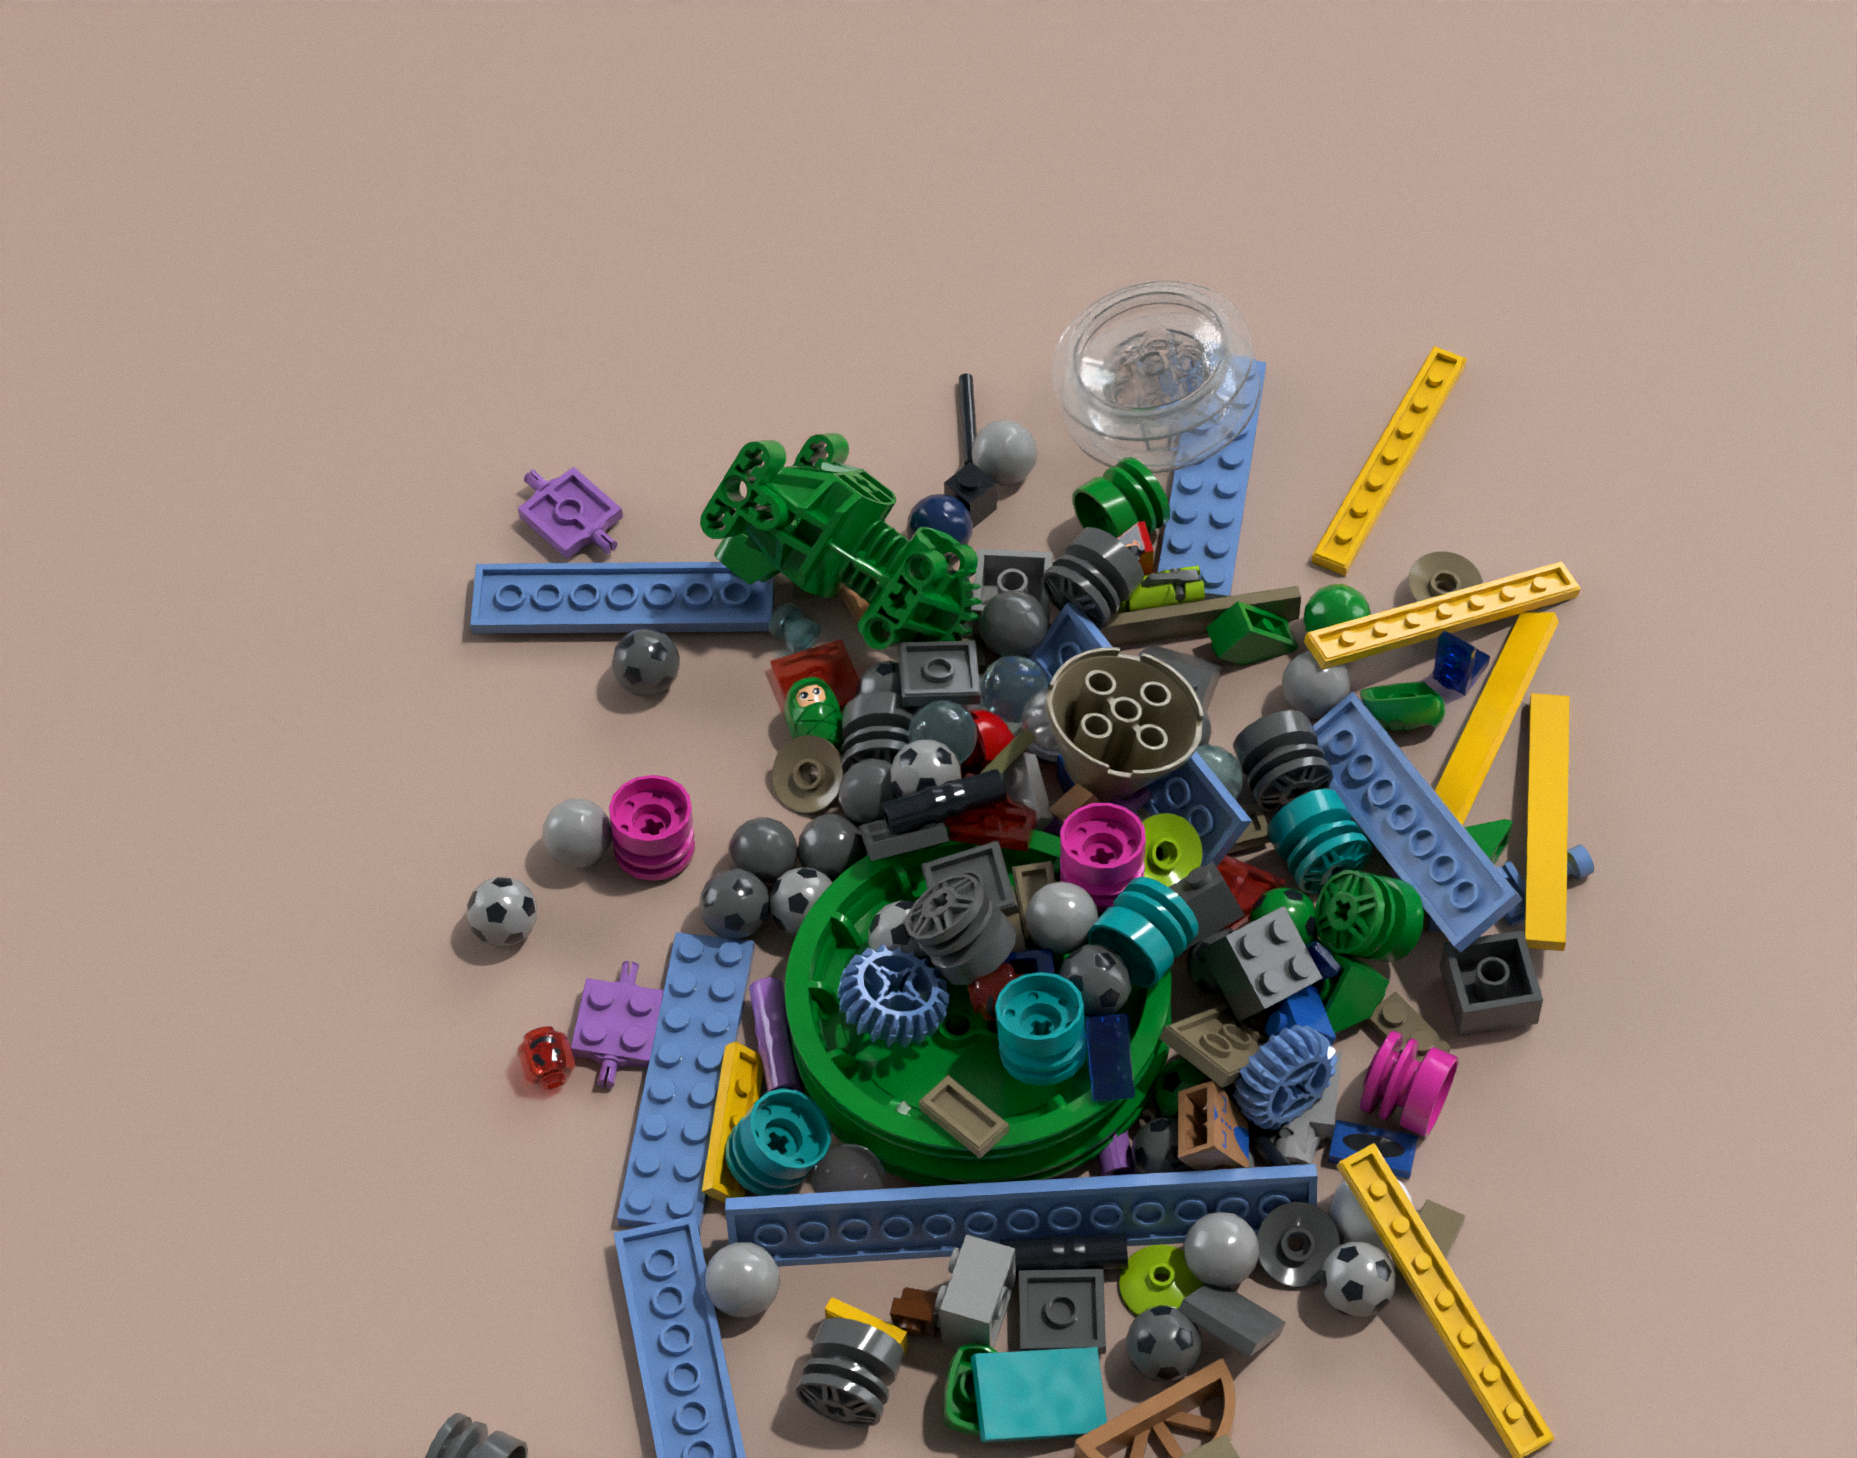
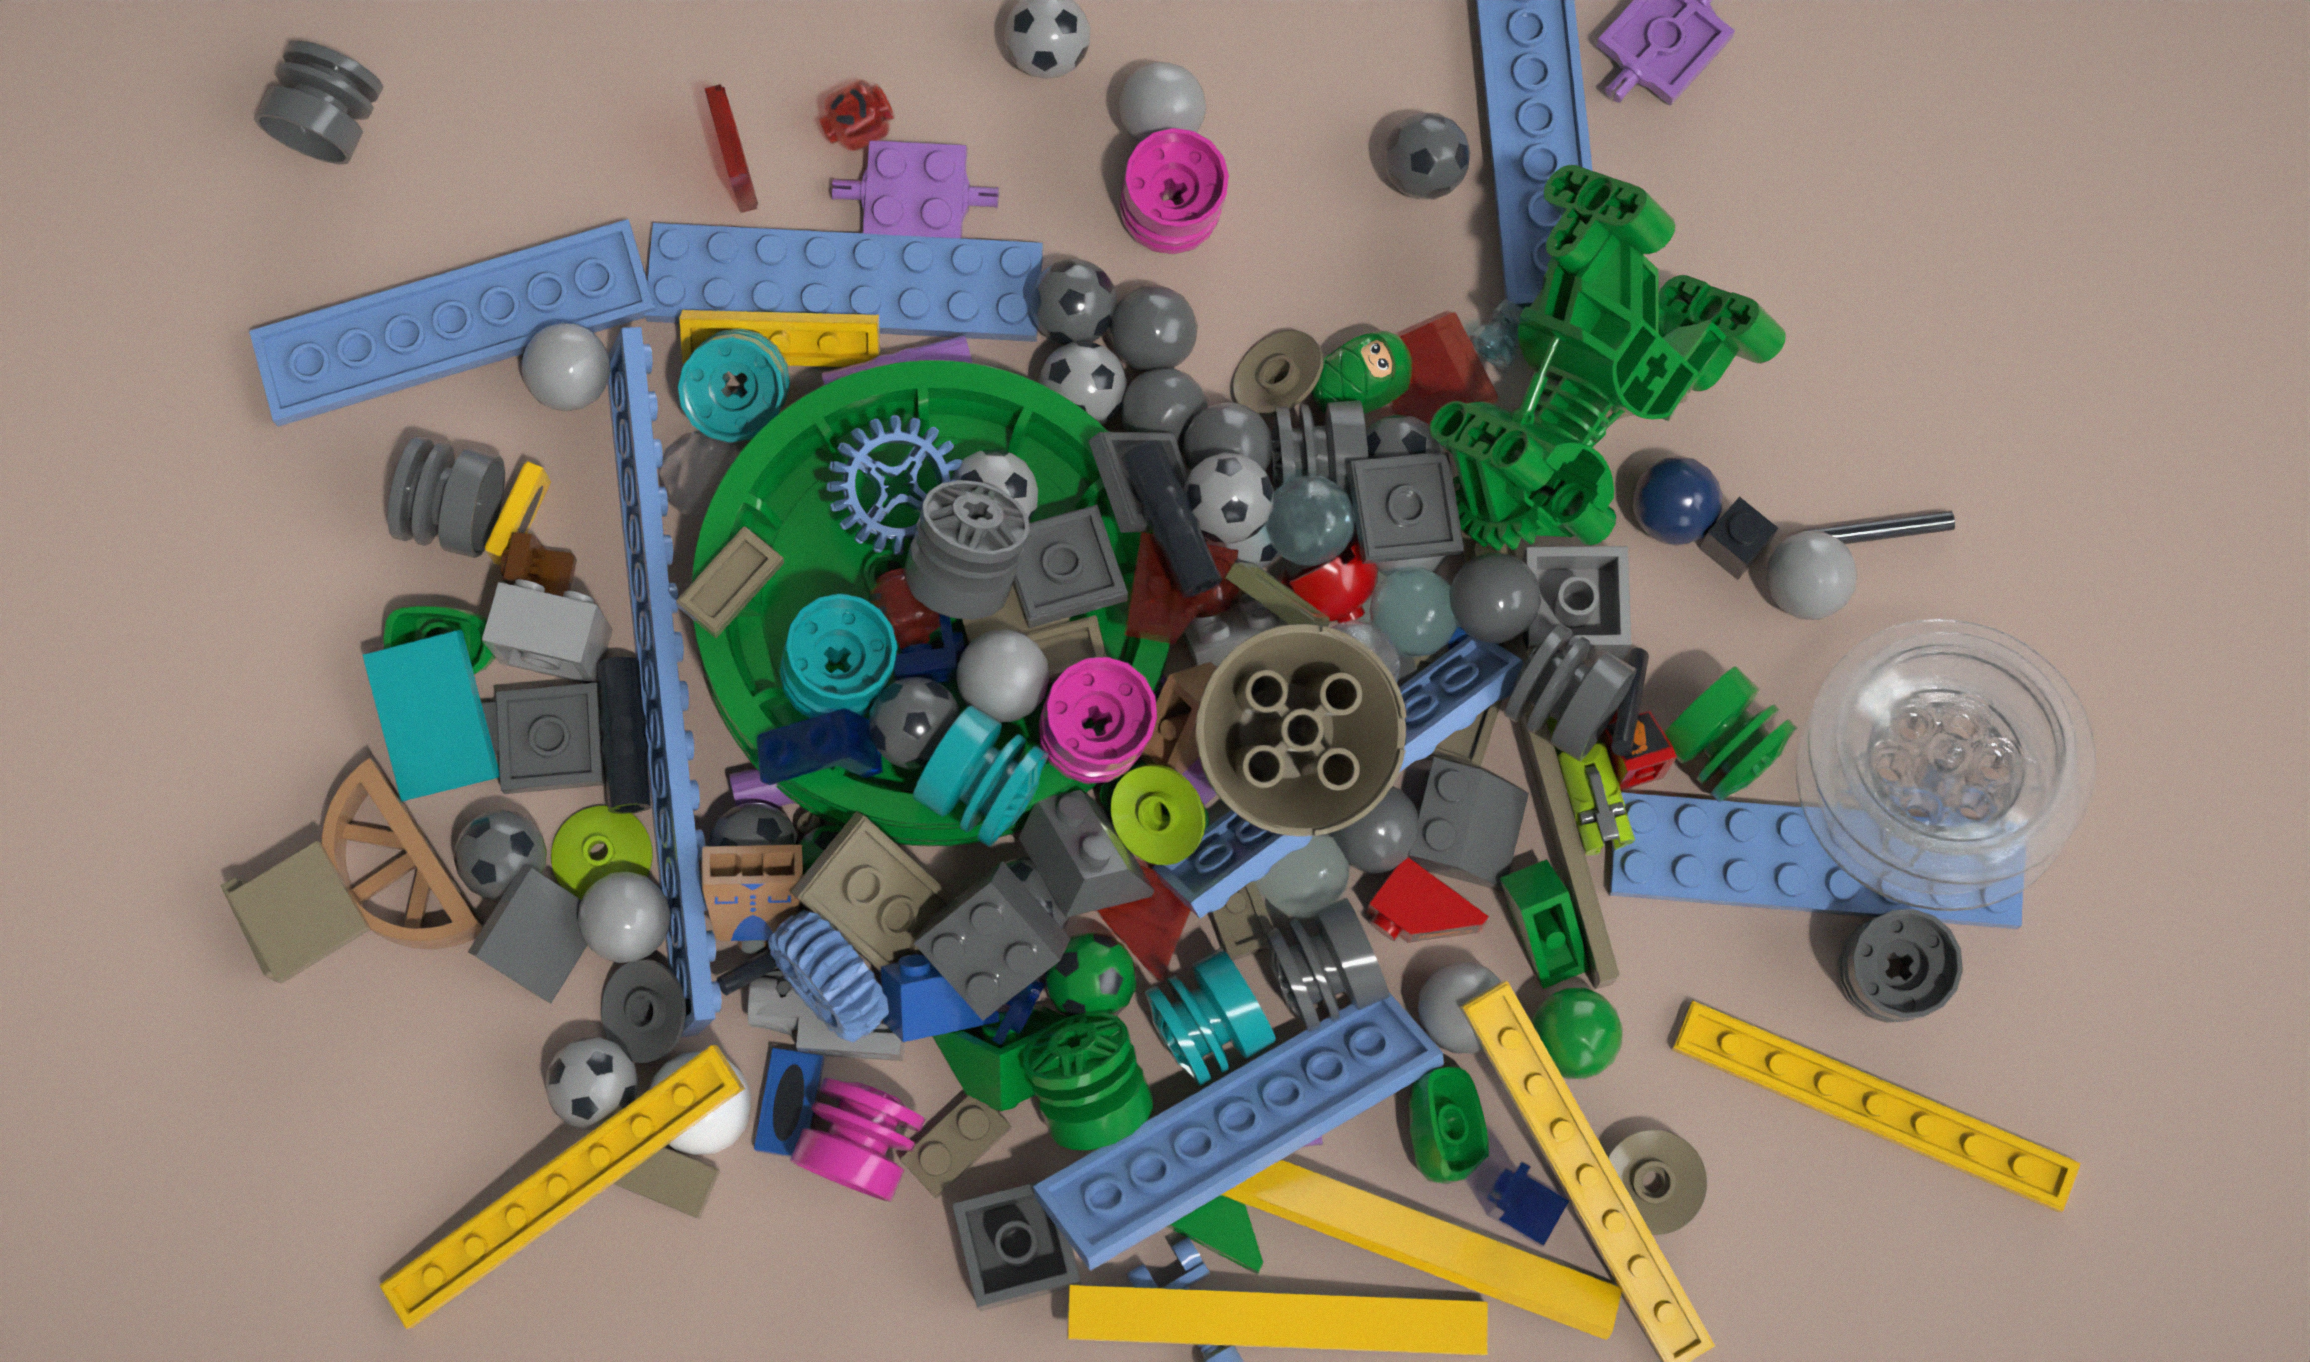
camera: 85 degrees right, 20 degrees up
none -> clear red tile [704,84,759,213]
none -> red slope [1367,857,1489,943]
none -> dark grey wheel [1837,909,1963,1023]

